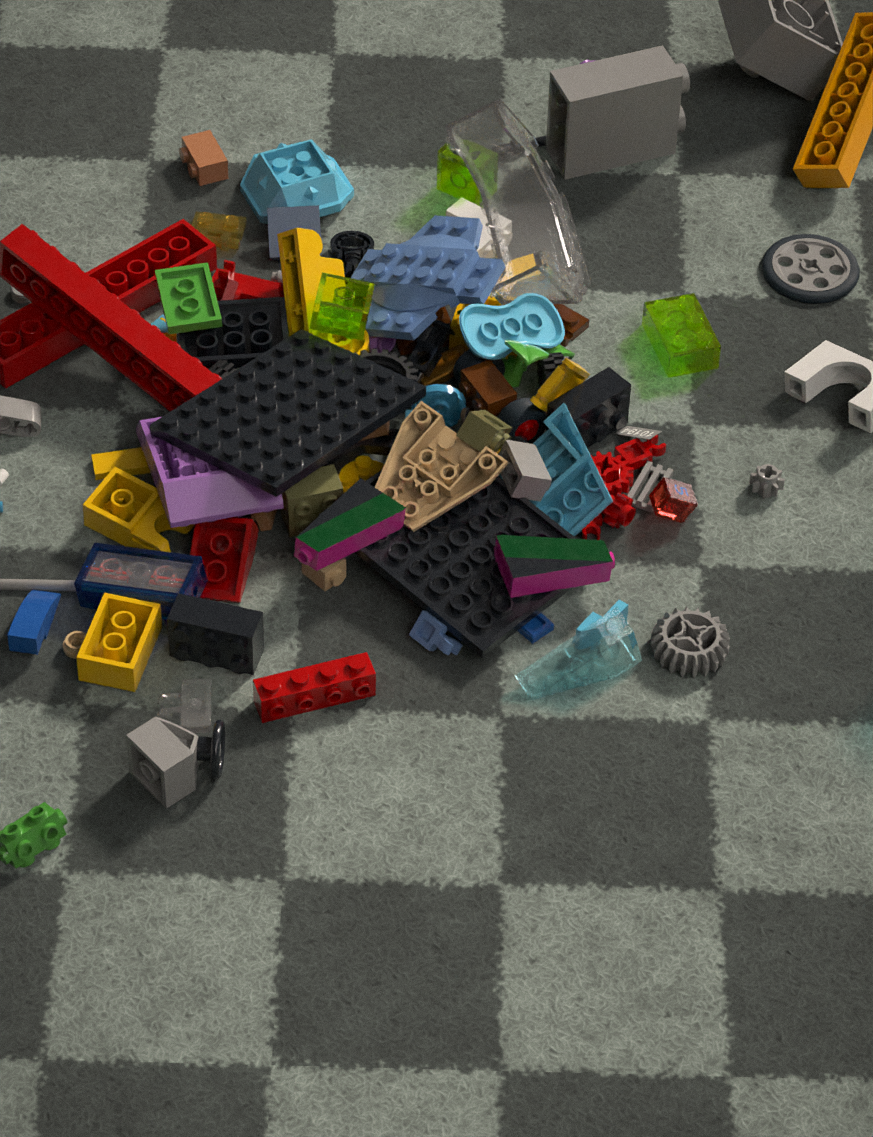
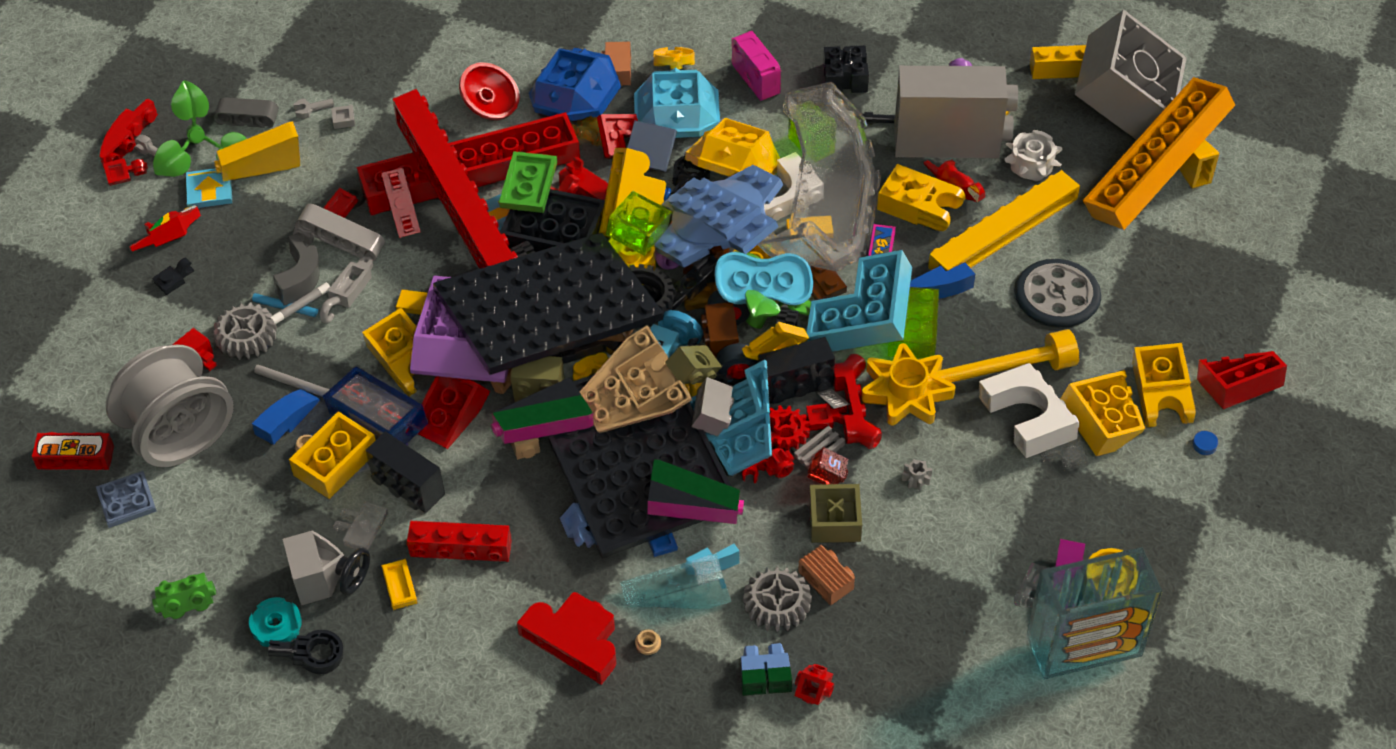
camera: 25 degrees right, 5 degrees up
none -> teal plate [249,597,302,647]
none -> black pin [268,630,343,674]
none -> light grey piece [320,256,374,324]
none -> red plate [381,168,421,238]
none -> yellow tile [381,559,418,610]
none -> red dish [459,62,520,120]
none -> red brick [517,592,616,685]
none -> blue piece [528,48,621,121]
none -> red plate [597,114,638,158]
none -> tan plate [635,630,661,655]
none -> yellow plate [653,47,695,69]
none -> yellow piece [685,118,781,177]
none -> dark pink axle [731,31,781,101]
none -> hips [741,643,793,696]
none -> red brick [794,664,835,705]
none -> nougat brick [798,545,855,606]
none -> medium azure brick [807,250,912,352]
none -> olive brick [809,484,862,543]
none -> black brick [823,45,869,94]
none -> red plate [834,354,882,449]
none -> yellow piece [861,329,1079,426]
none -> tile [868,224,896,256]
none -> yellow brick [877,164,965,231]
none -> blue slope [908,262,976,301]
none -> red animal [924,159,985,202]
none -> yellow brick [928,170,1080,271]
none -> white brick [1005,130,1062,181]
none -> yellow brick [1030,45,1086,79]

